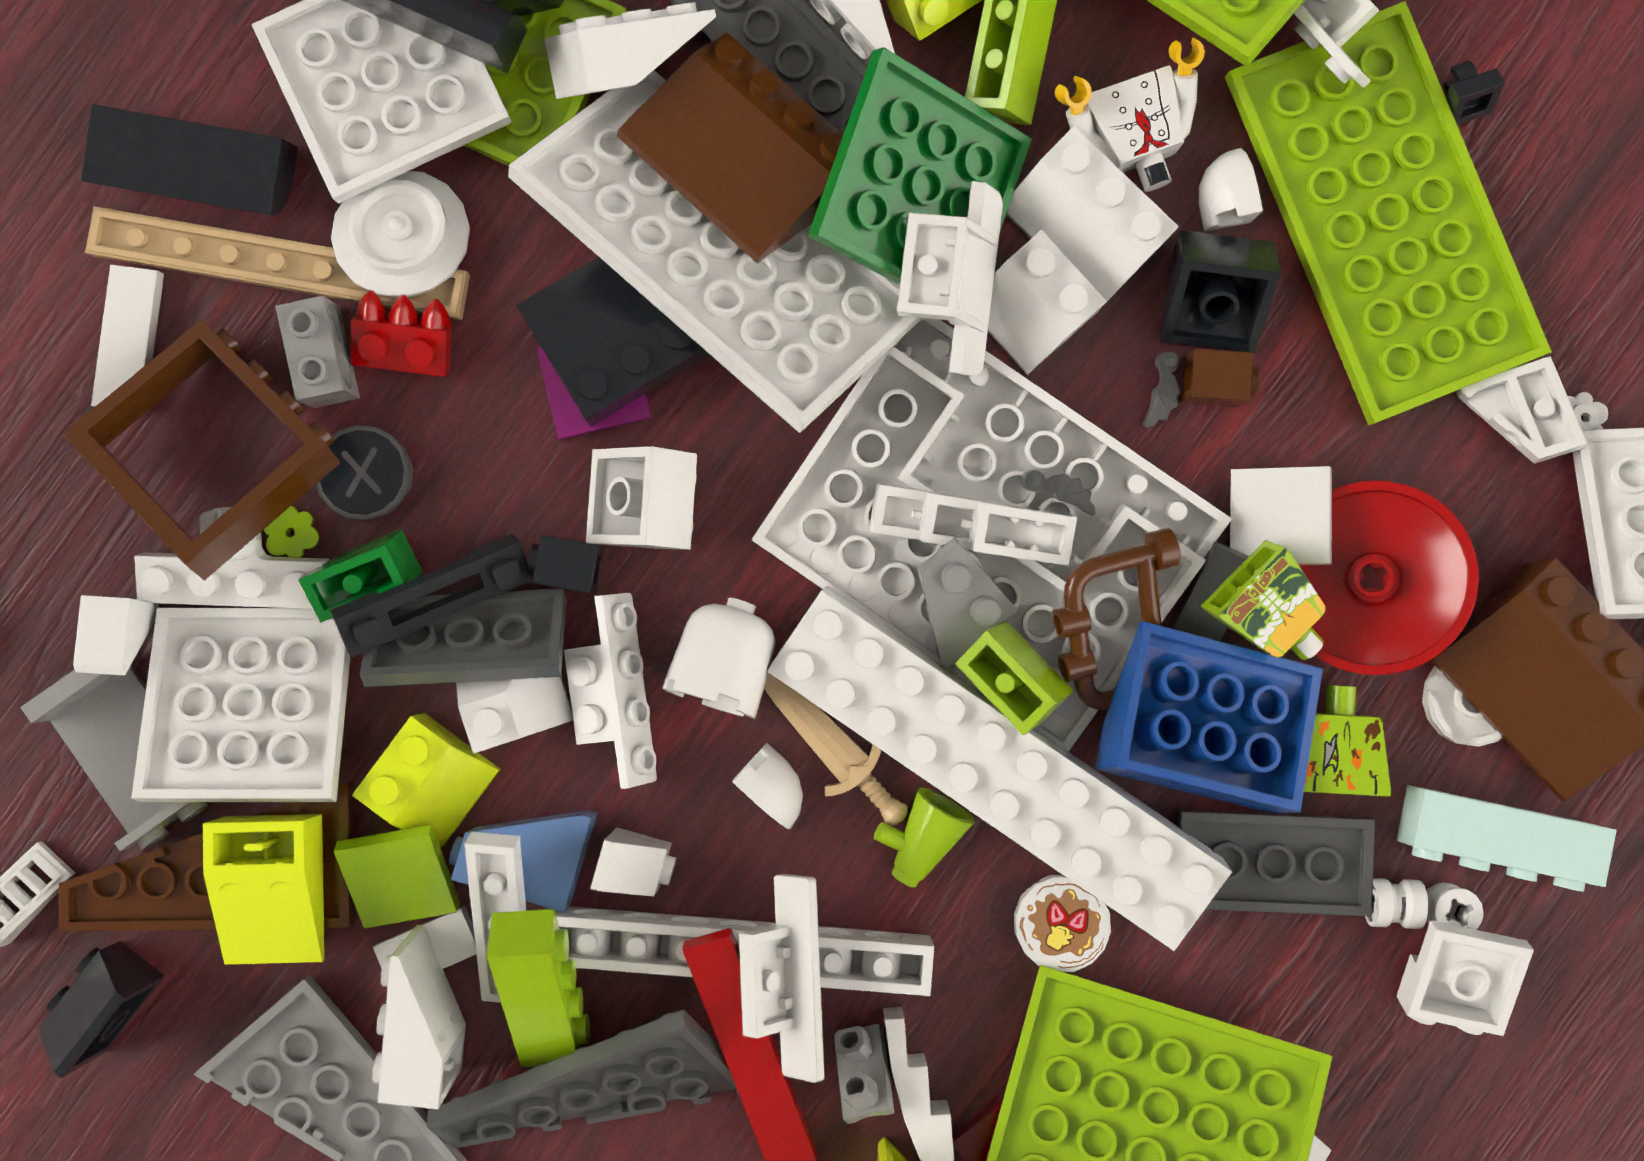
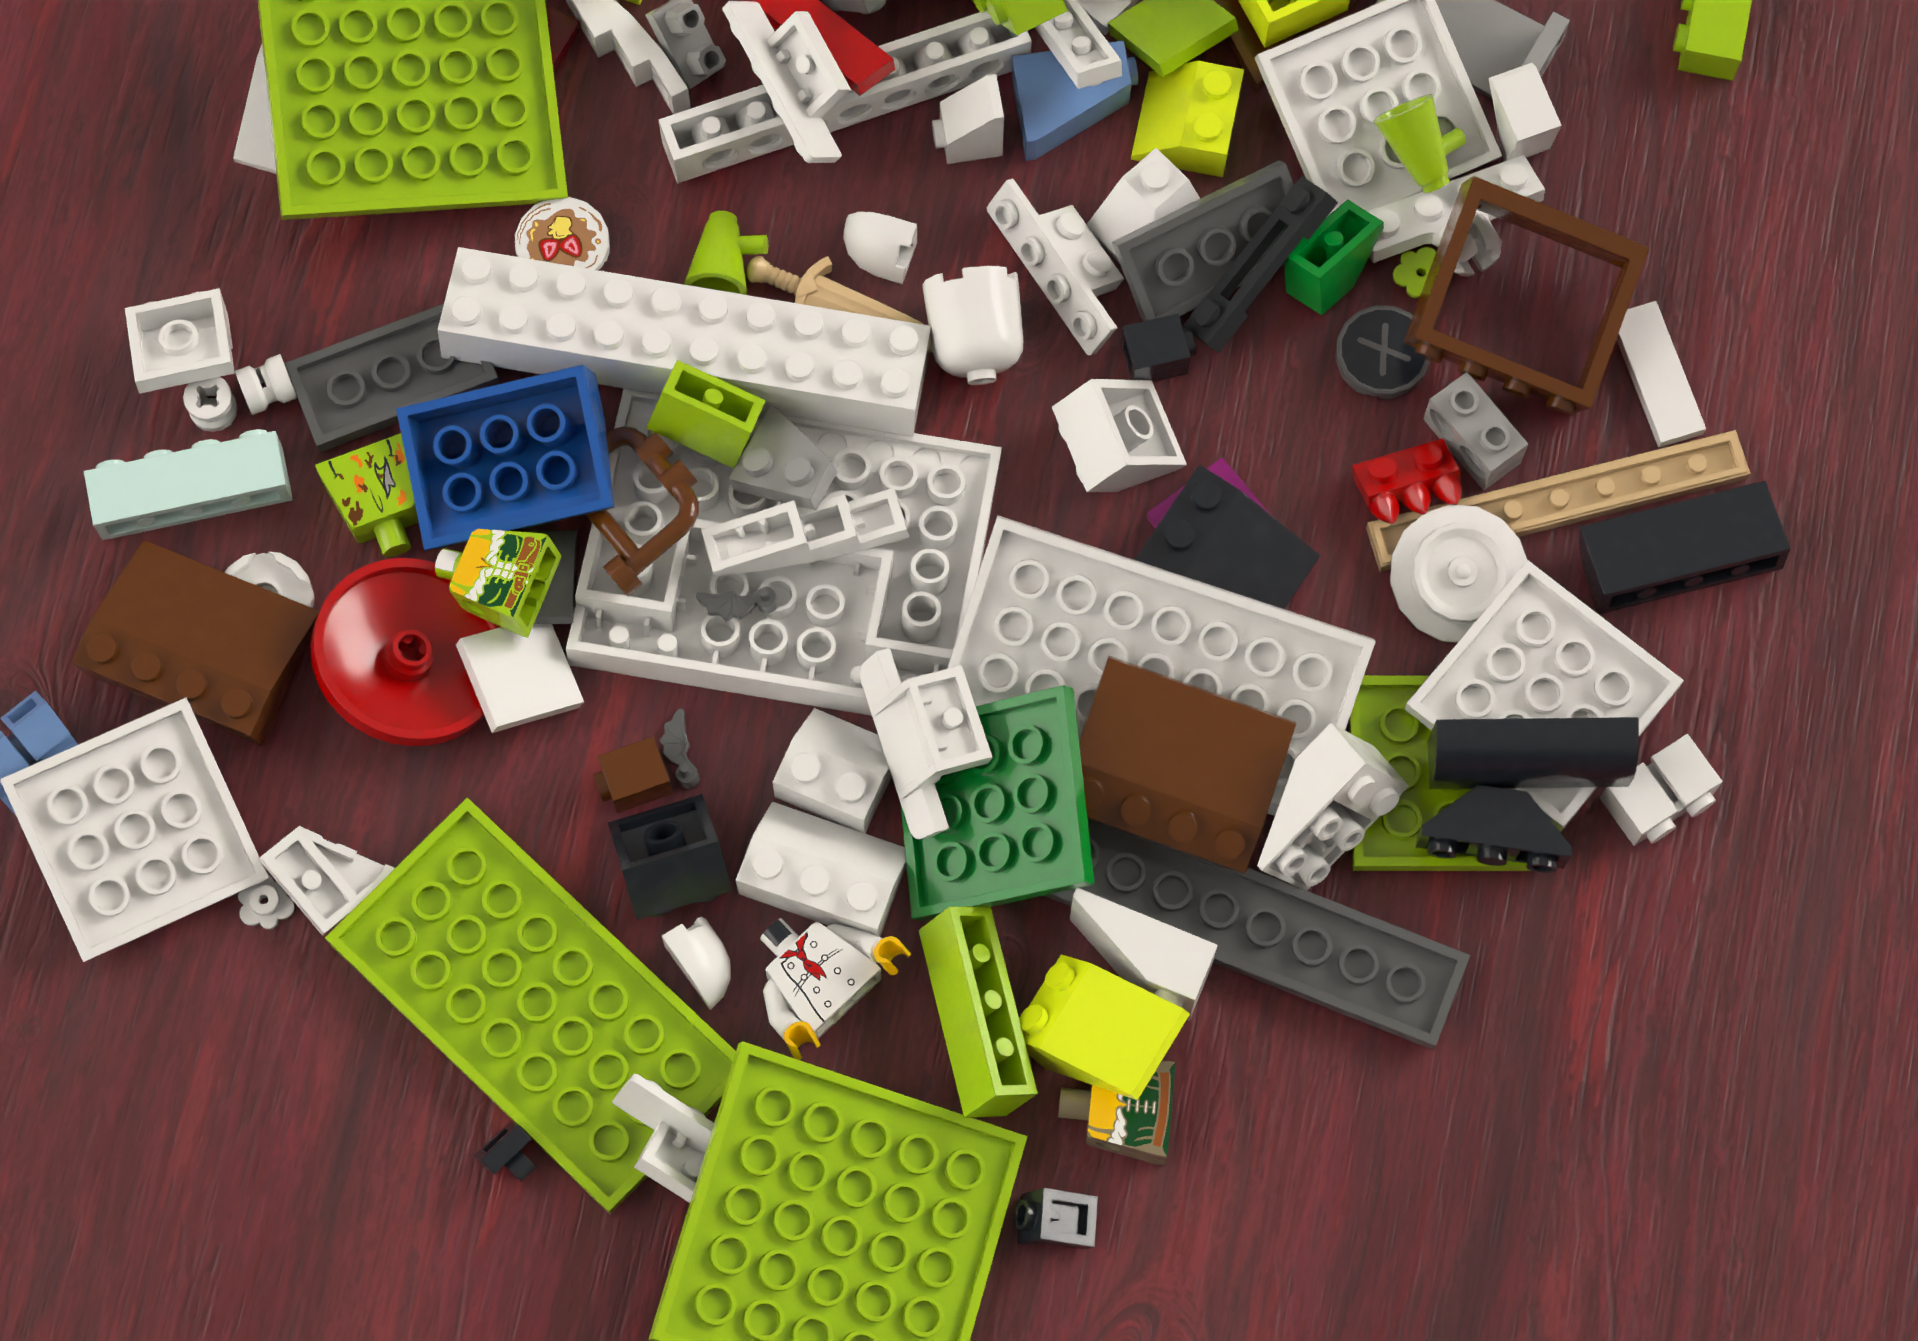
camera: 155 degrees right, 15 degrees down
none -> lime piece [1373,94,1466,193]

